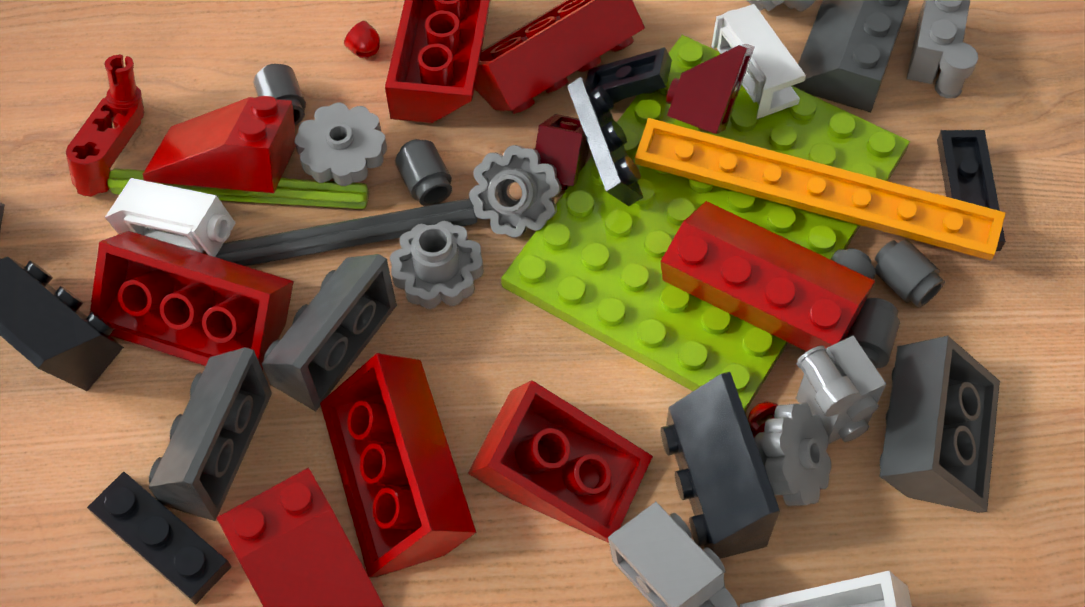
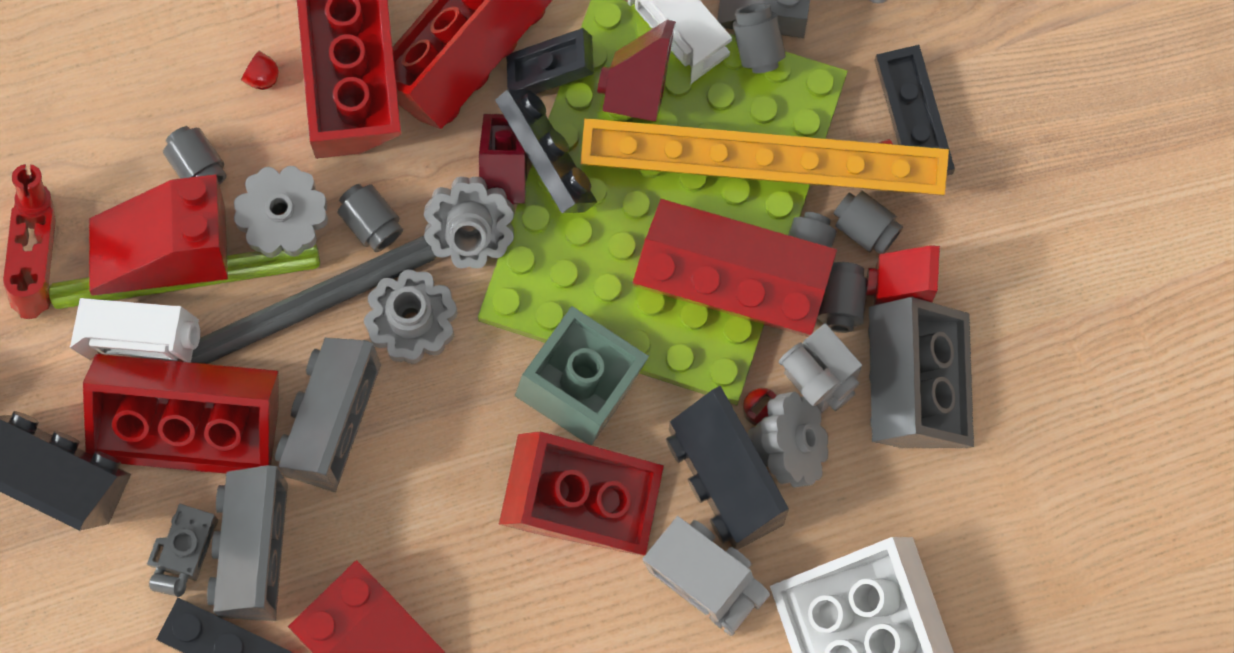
camera: 15 degrees left, 15 degrees up
red slope [320,353,477,577] -> none
none -> dark grey piece [147,504,218,597]
none -> sand green slope [515,306,649,445]
none -> dark grey brick [733,3,786,73]
none -> red slope [866,245,940,306]

